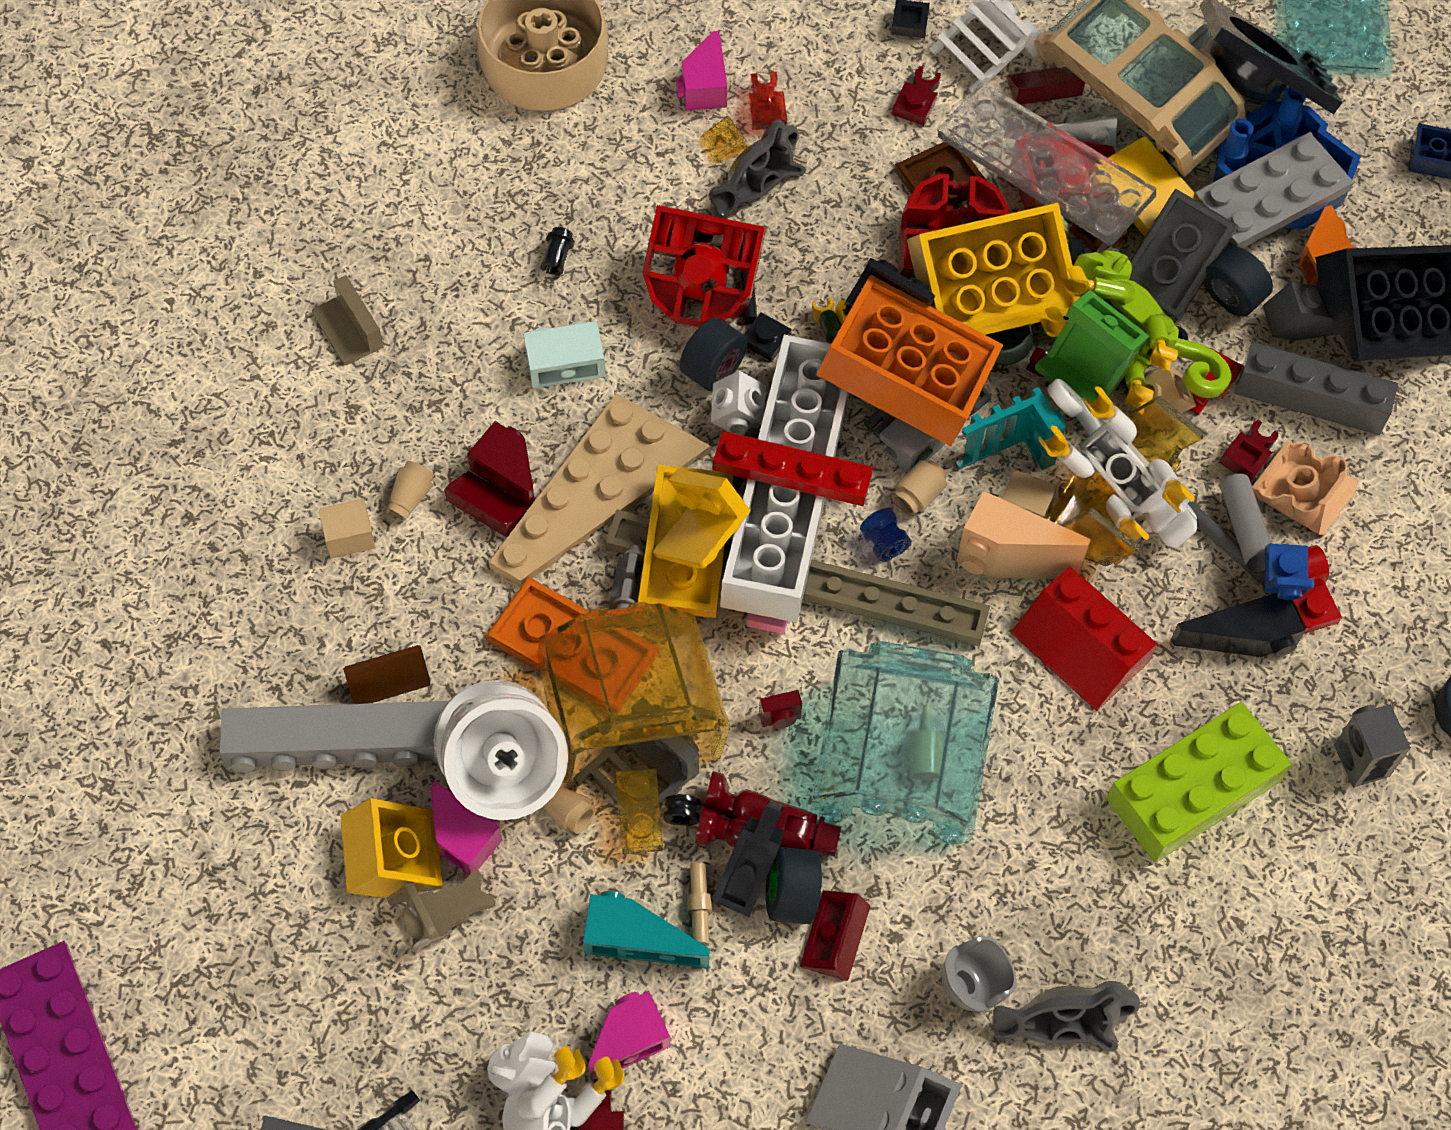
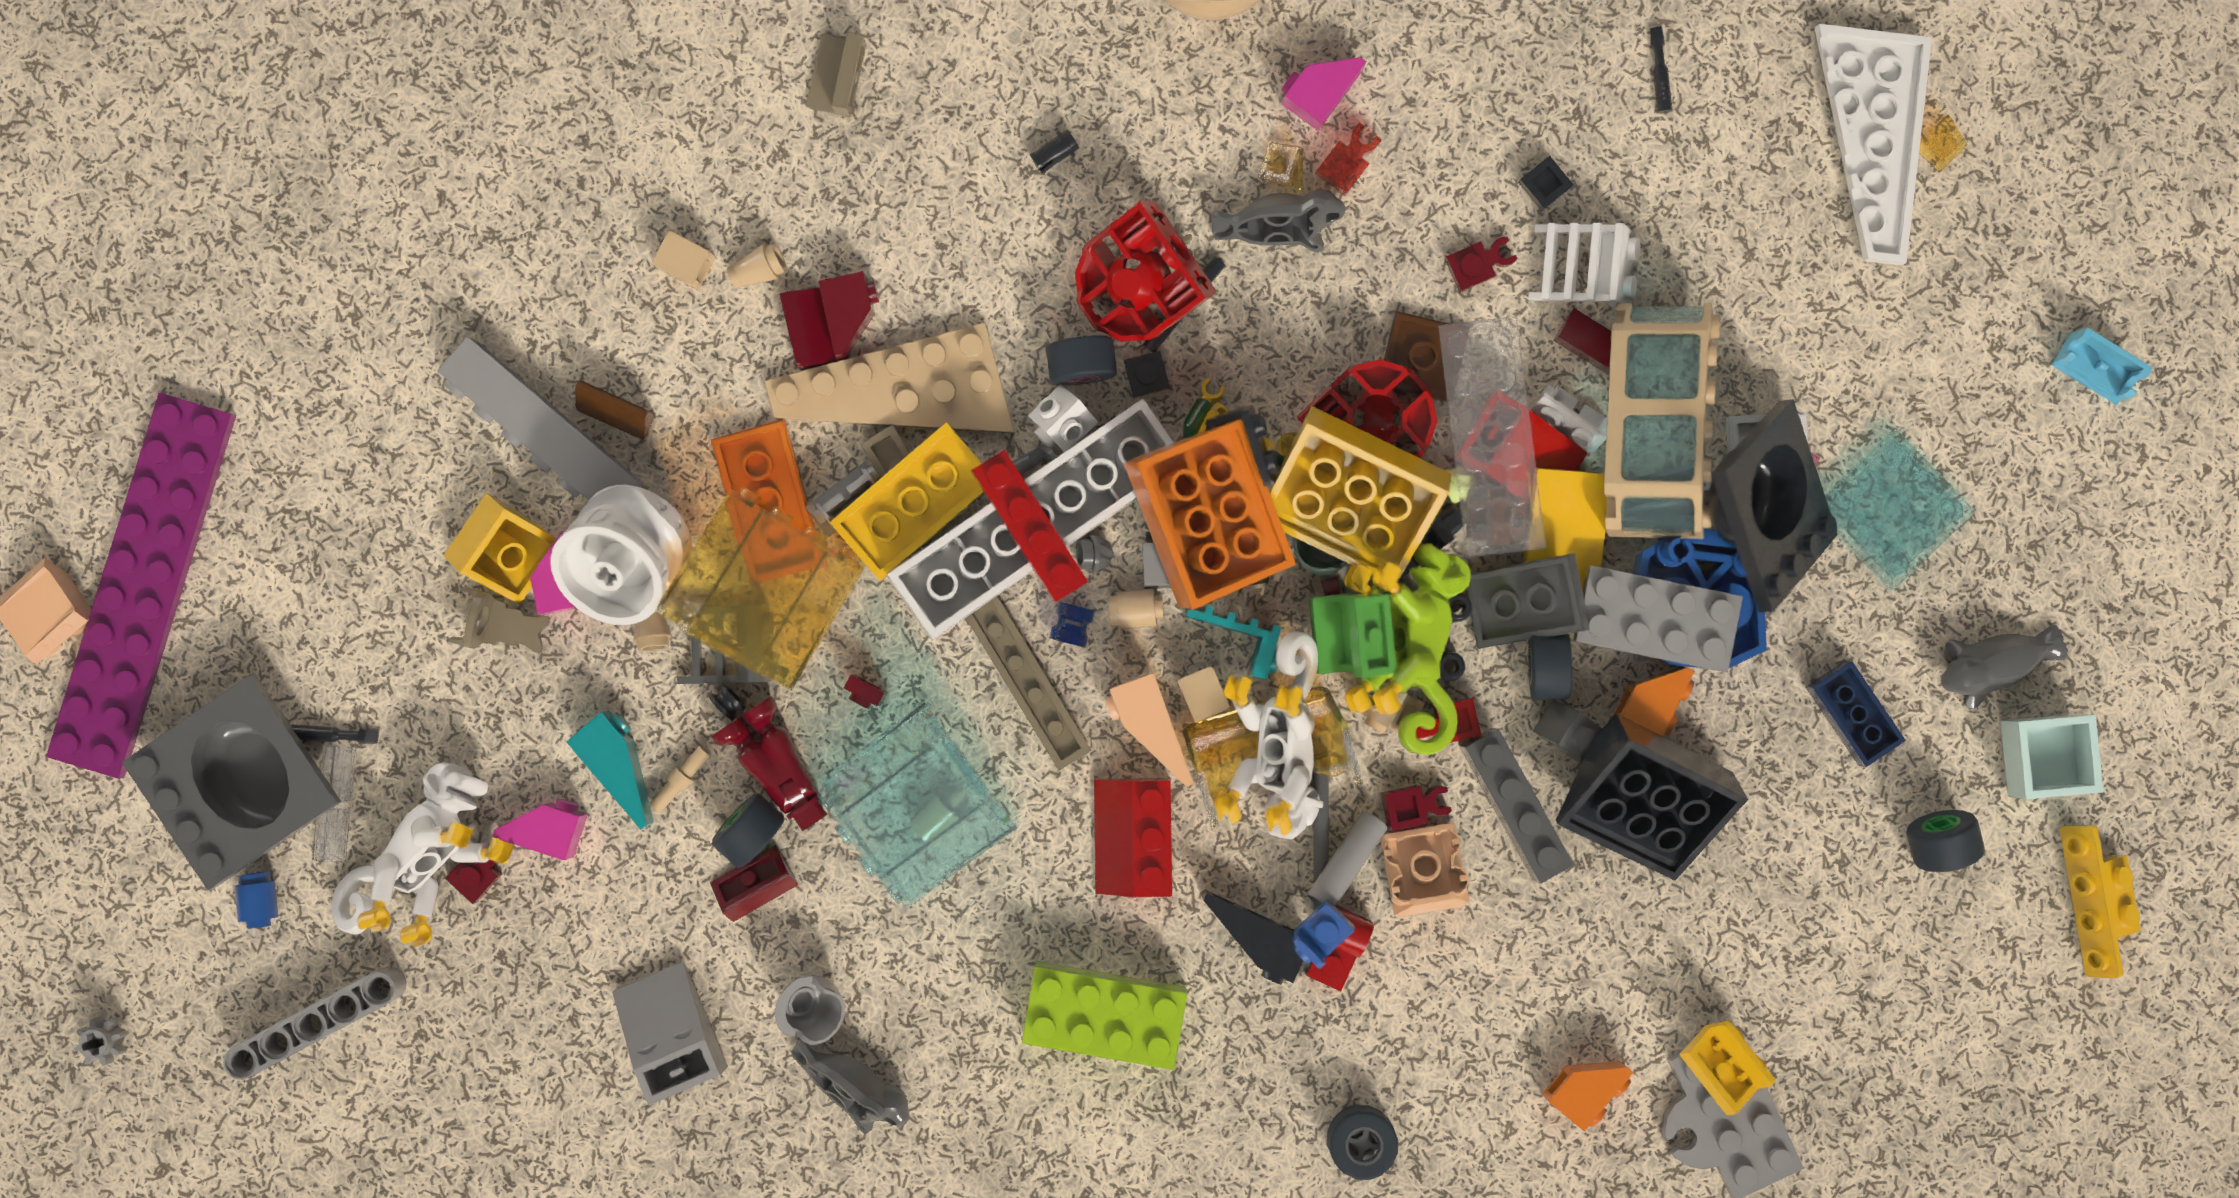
camera: 45 degrees right, 25 degrees up
light aqua brick [523,321,606,389] -> none
clear yellow plate [616,769,663,854] -> none
yellow bracket [653,469,751,569] -> none
black hinge [712,800,784,917] -> none
dark grey brick [1334,704,1411,788] -> none

